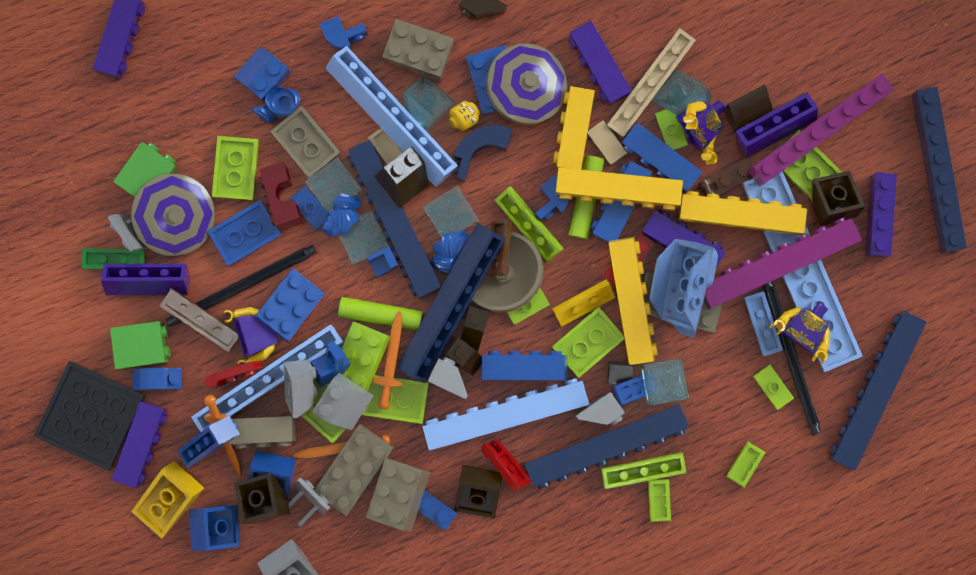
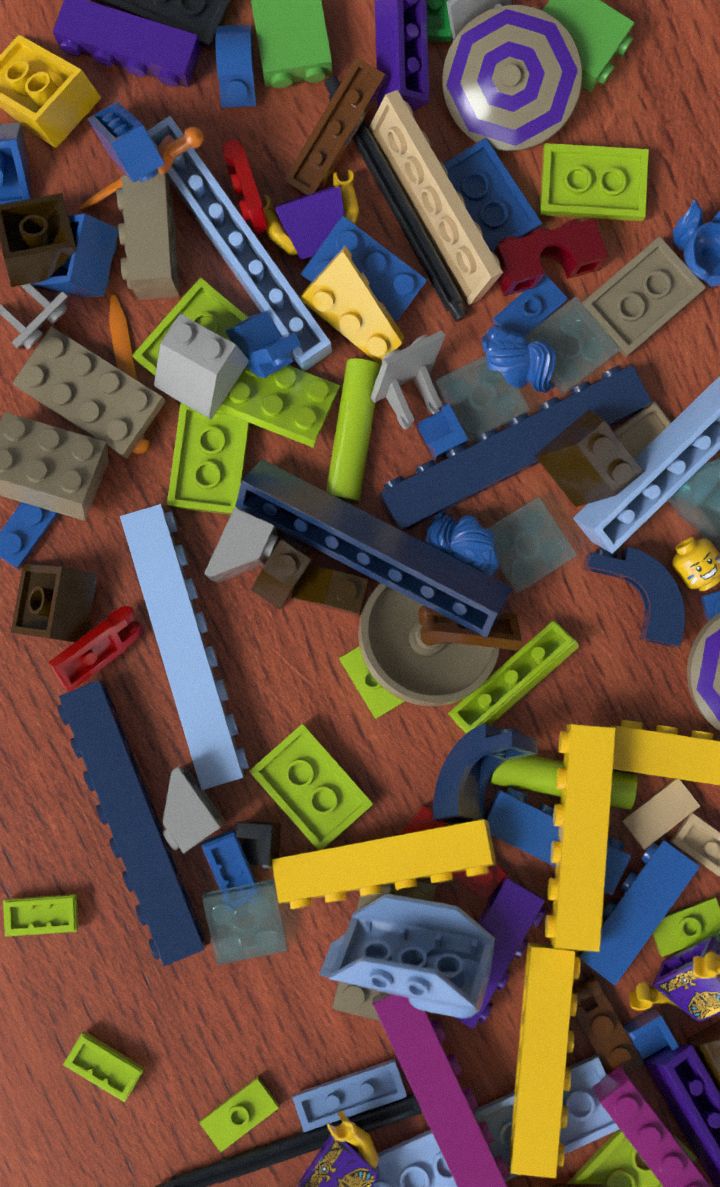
camera: 90 degrees right, 0 degrees up
light grey slope [283,359,317,418] -> none
orange sword [372,311,403,409] -> none
blue brick [482,351,567,381] -> none
blue brick [535,174,568,221] -> none
yellow plate [552,279,615,327] -> none
lime brick [601,452,687,489] -> none
none -> yellow wing [300,245,404,365]
none -> tan plate [368,90,503,306]
none -> light grey plate [370,330,446,429]
none -> dark blue arch [433,724,537,825]
none -> blue panel [622,1007,679,1060]

